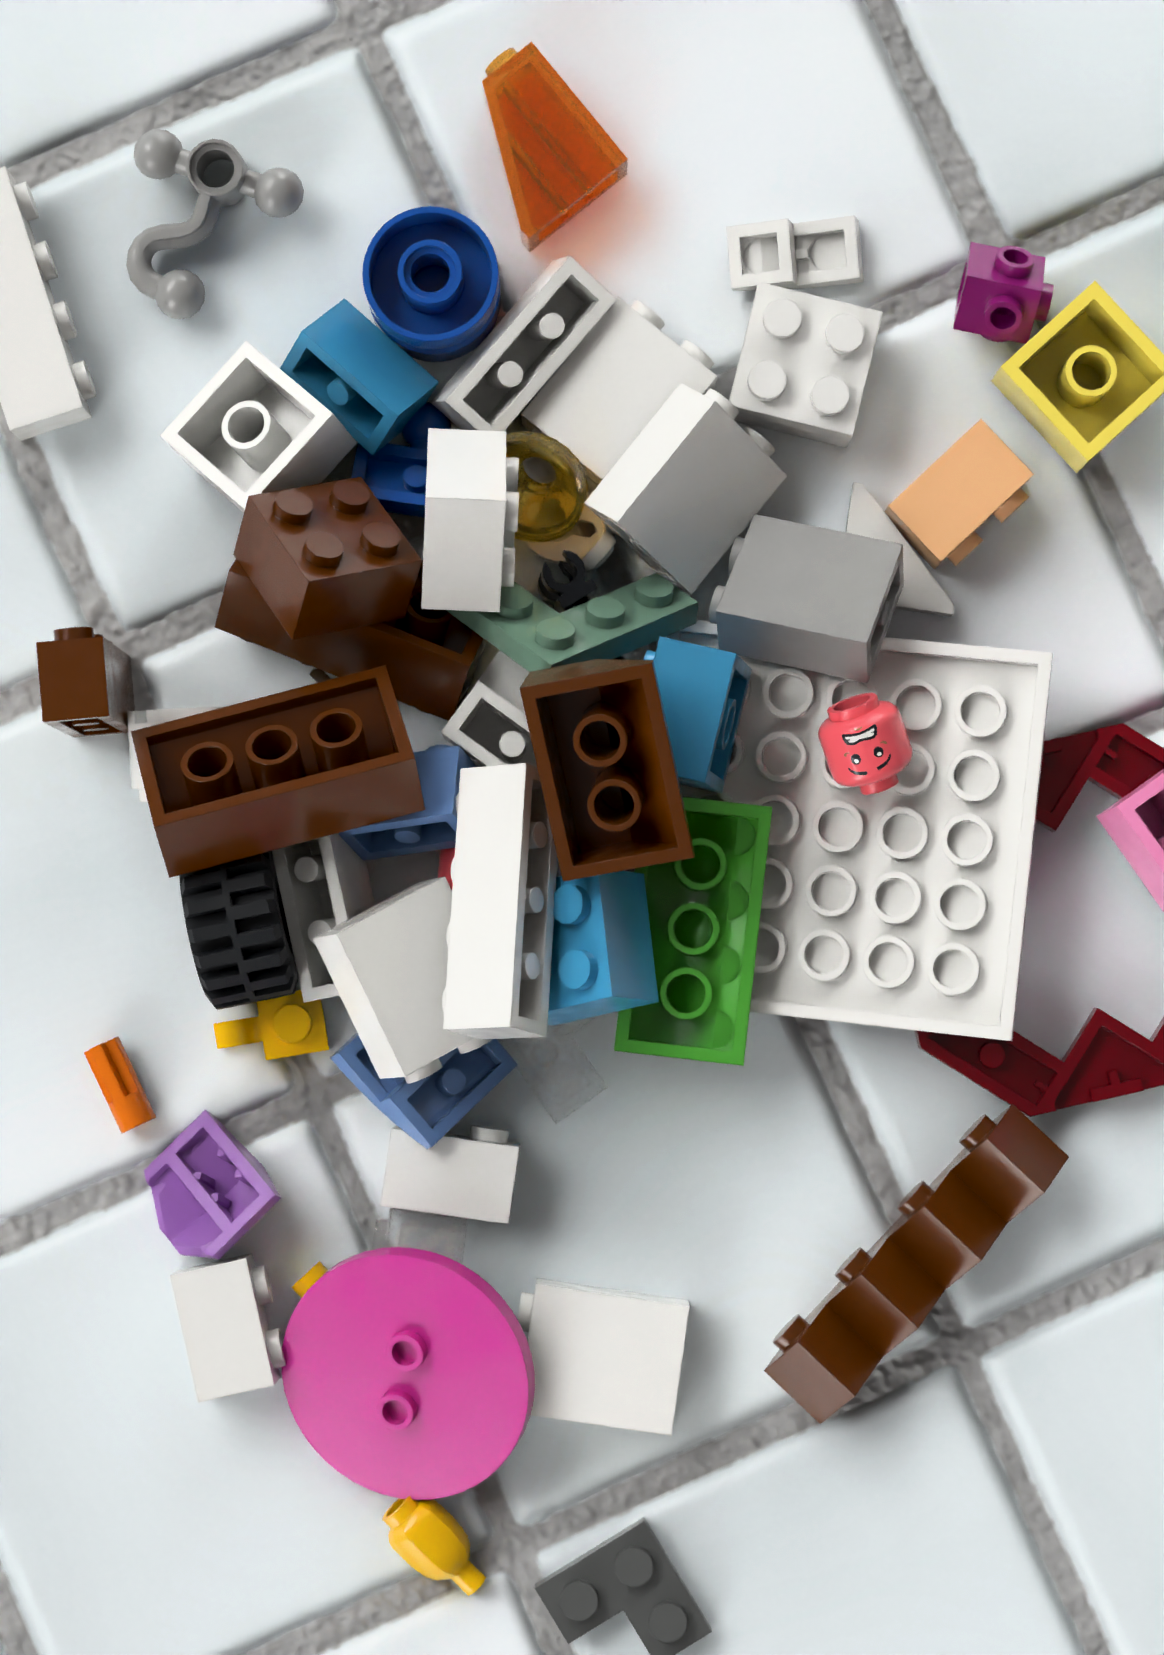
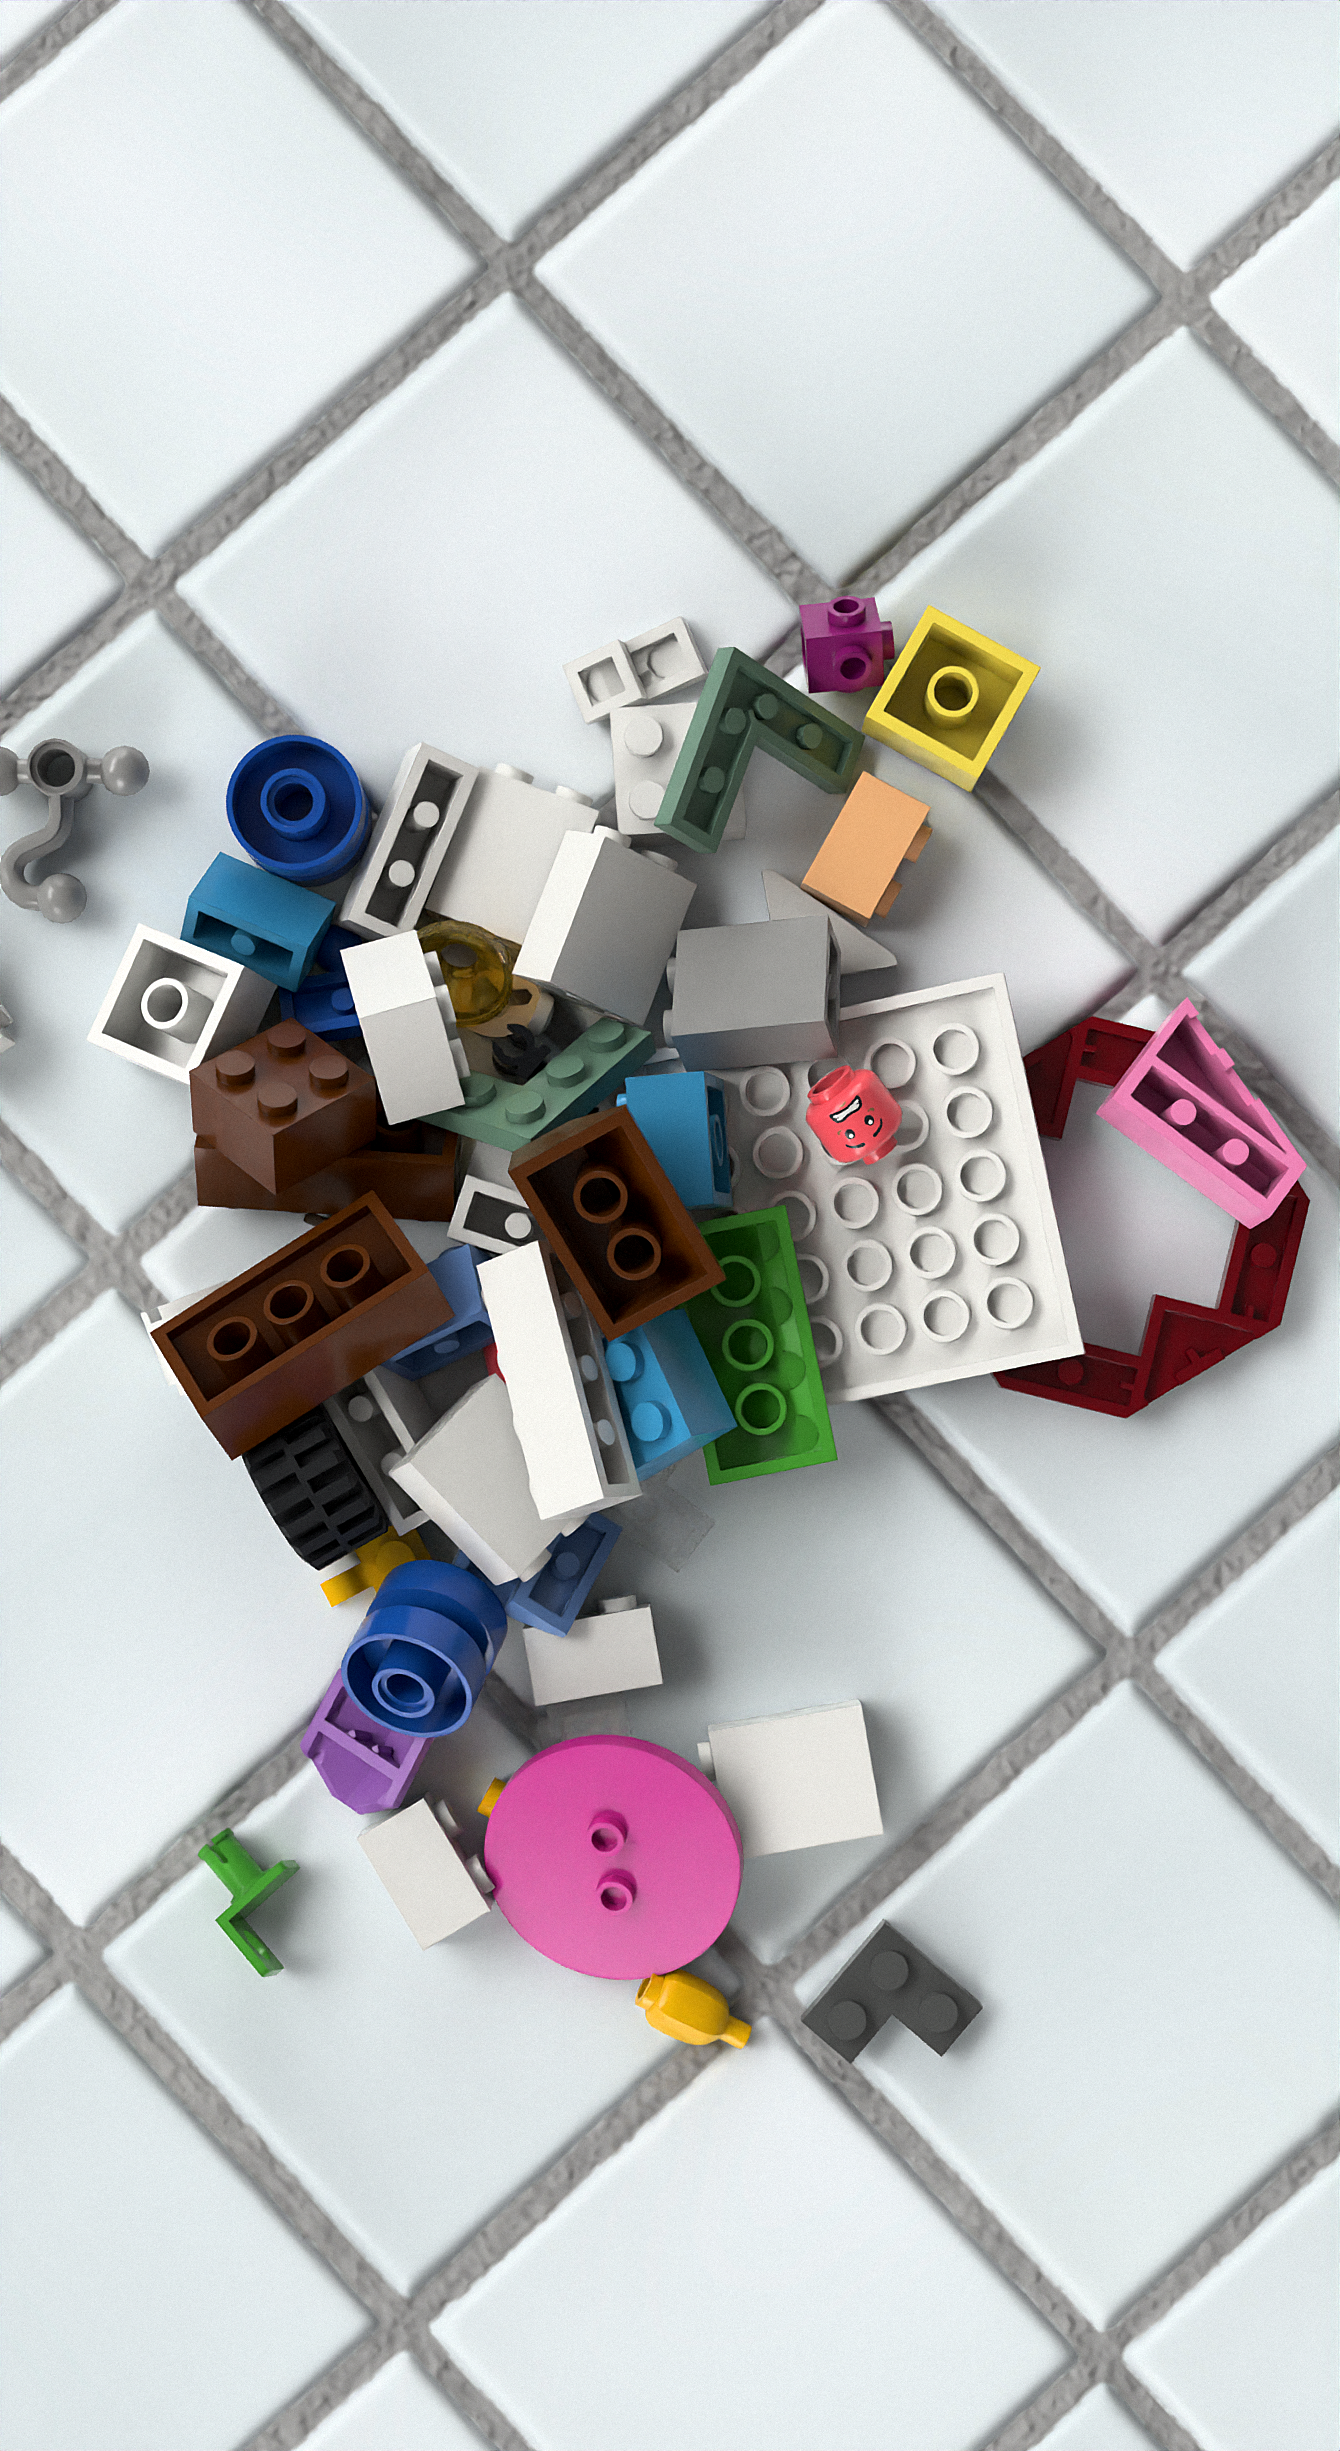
camera: 20 degrees left, 0 degrees up
reddish brown brick [36,627,135,737] -> none
orange piece [84,1036,156,1134] -> none
clear orange slope [482,41,628,252] -> none
reddish brown brick [764,1104,1069,1424] -> none
none -> bright green bracket [198,1828,301,1977]
none -> blue wheel [341,1560,508,1738]
none -> sand green plate [654,647,866,854]

